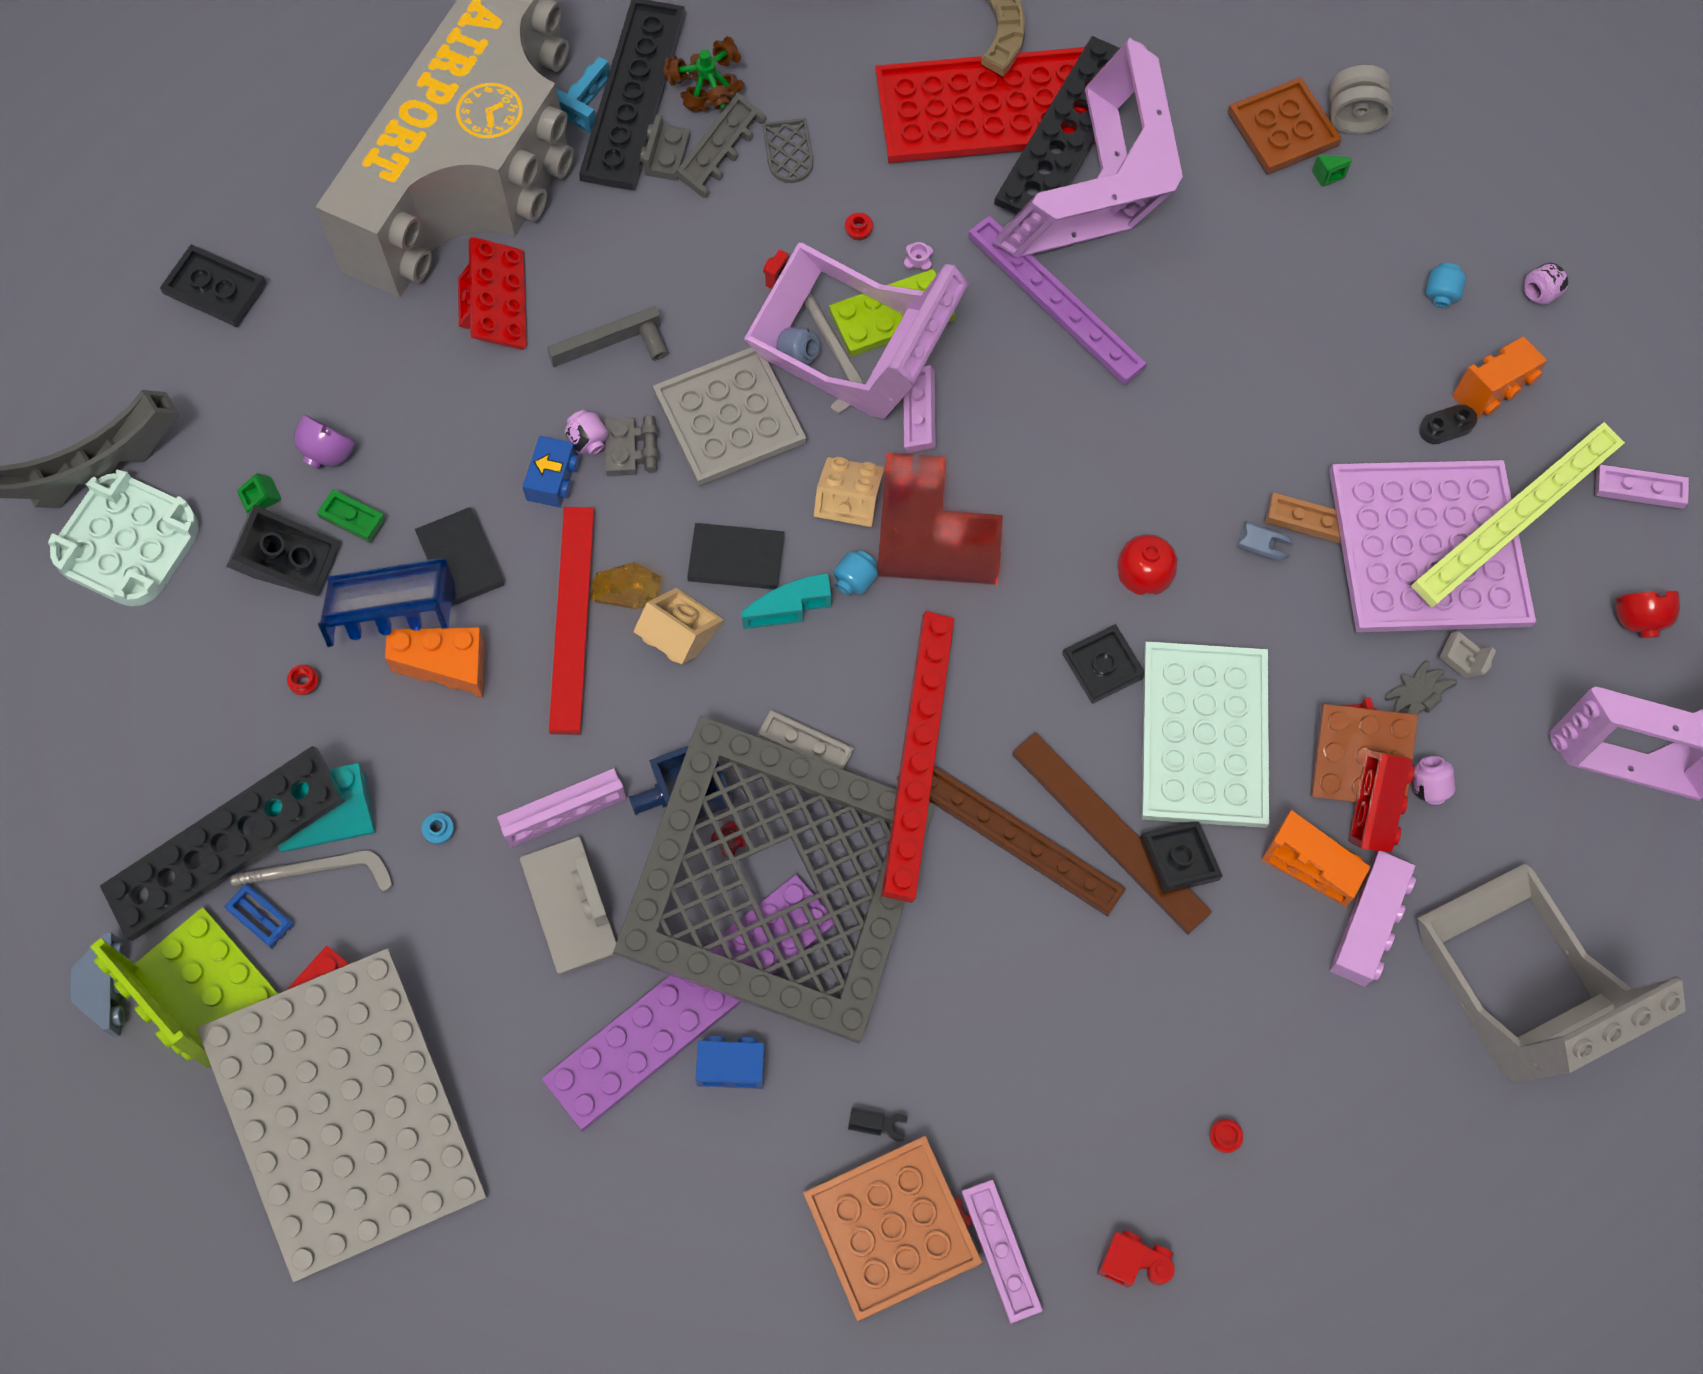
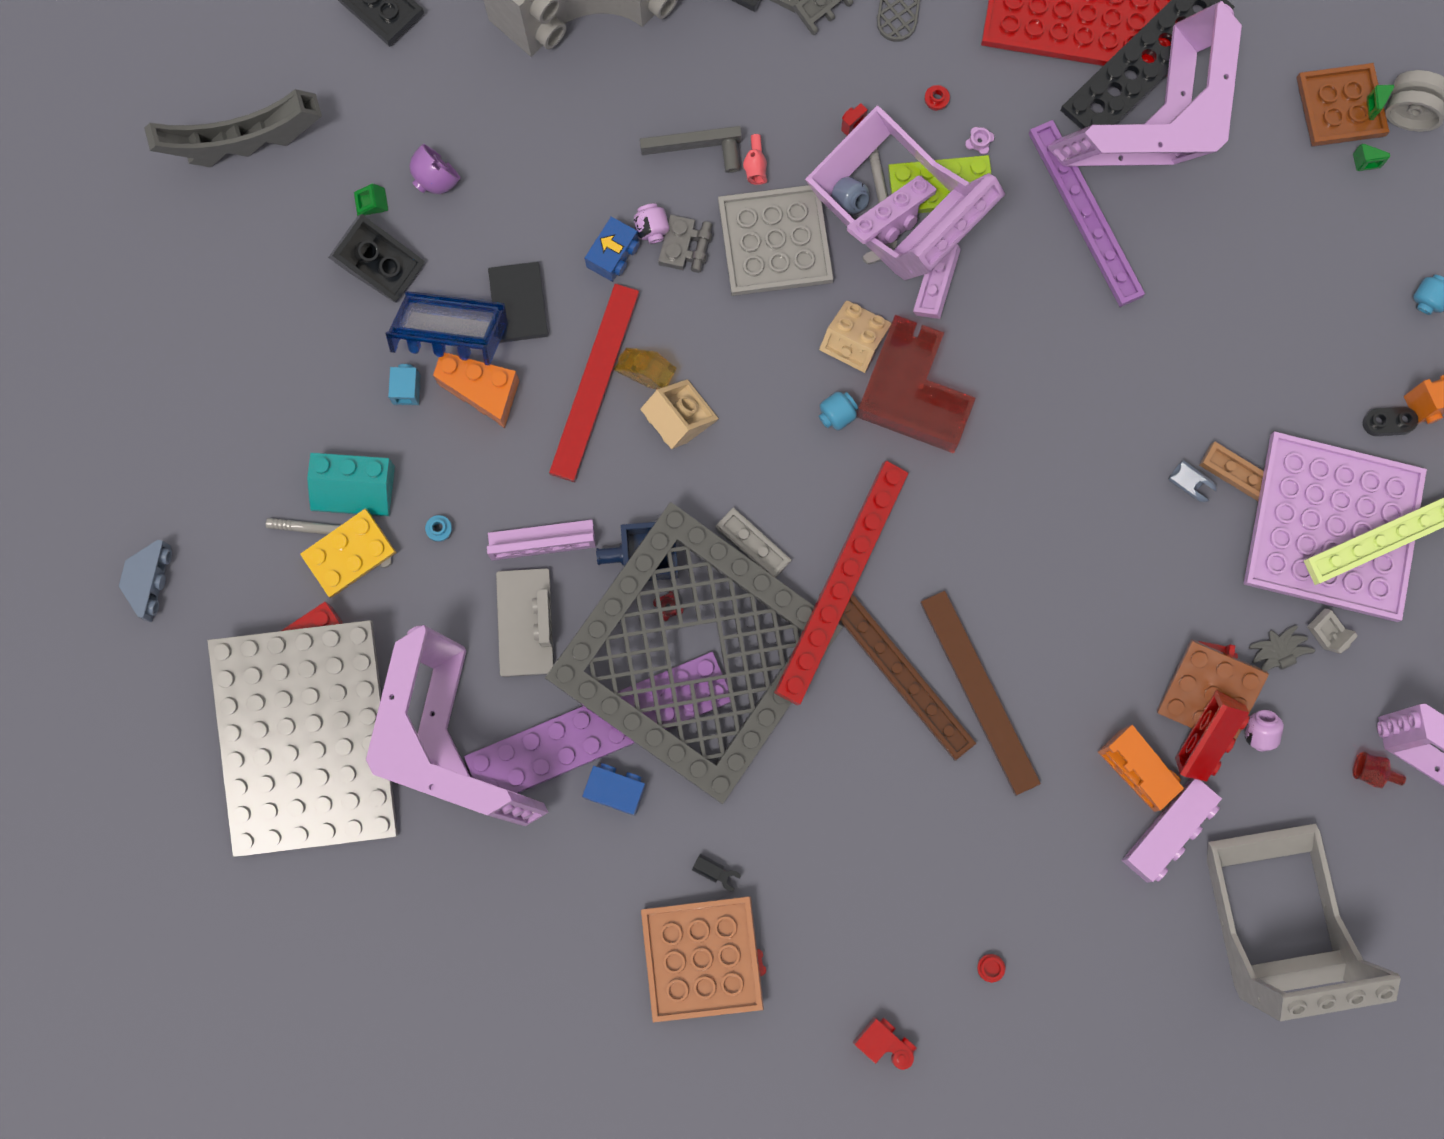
camera: 20 degrees right, 10 degrees up
light aqua tile [48,469,199,606] -> none
lime bracket [90,907,279,1068] -> none
black plate [100,746,346,941] -> none
blue tile [224,883,294,949] -> none
red plate [287,665,319,695] -> none
green plate [317,489,386,543] -> none
red bracket [458,237,526,350] -> none
black tile [687,523,784,590] -> none
teal slope [741,573,831,629] -> none
lavender plate [961,1180,1043,1324] -> none
black tile [1062,624,1144,704] -> none
red cylinder [1117,534,1178,595] -> none
black tile [1140,821,1223,894] -> none
light aqua plate [1141,642,1269,828] -> none
none -> yellow plate [300,509,397,598]
none -> lavender window [366,625,549,826]
none -> dark azure brick [388,364,421,405]
none -> coral piece [743,134,767,185]
none -> lavender bracket [847,176,936,245]
none -> clear red piece [1353,752,1406,788]
none -> green slope [1367,85,1394,120]

